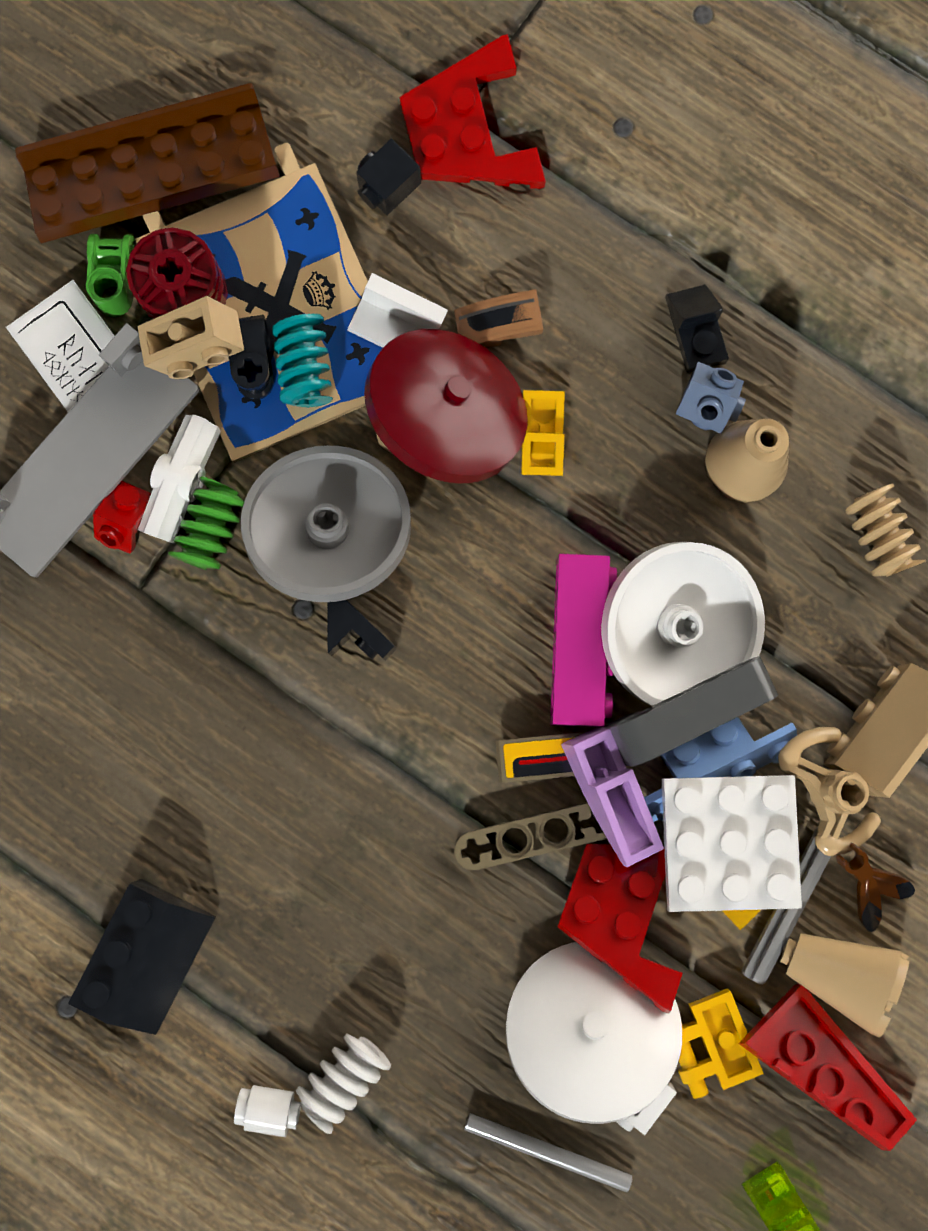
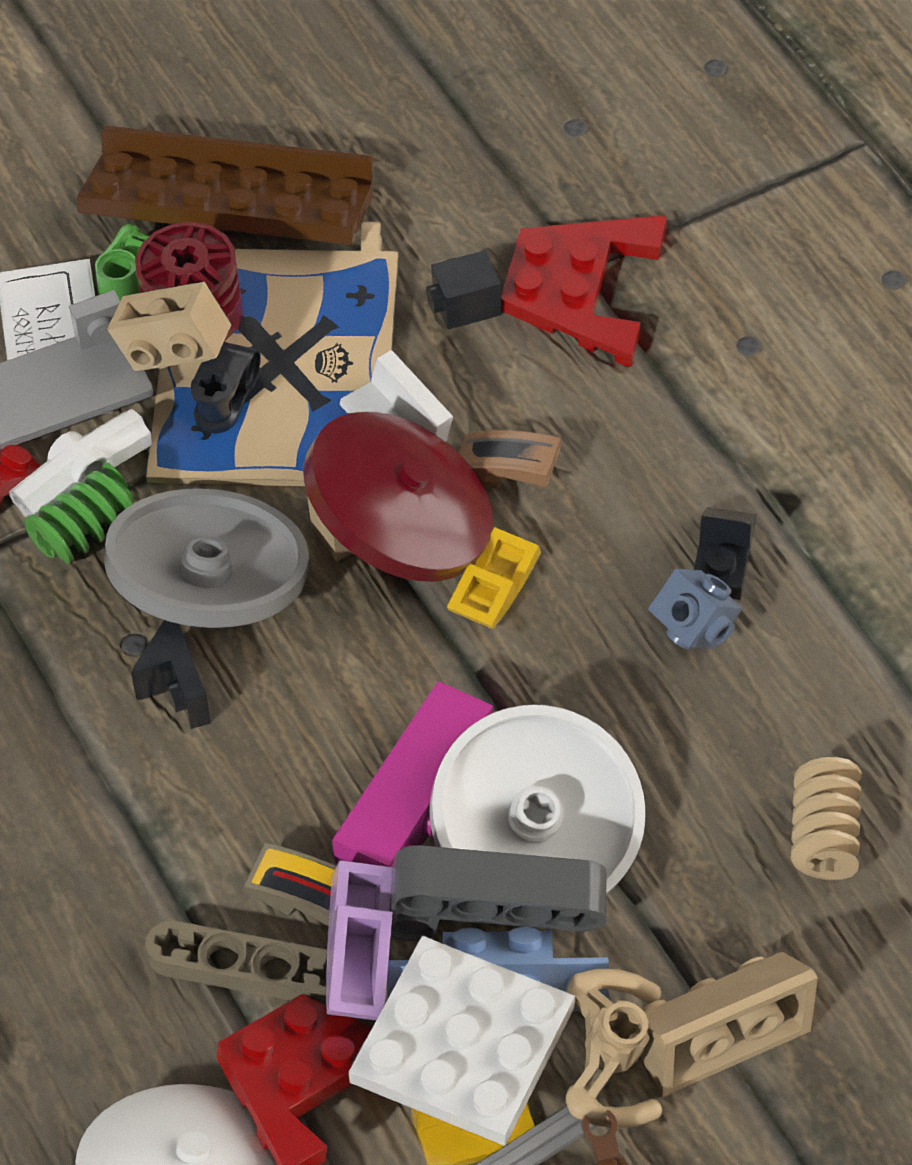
camera: 30 degrees right, 30 degrees down
teal piece [272,314,333,407] -> none
tan cone [705,419,789,503] -> none

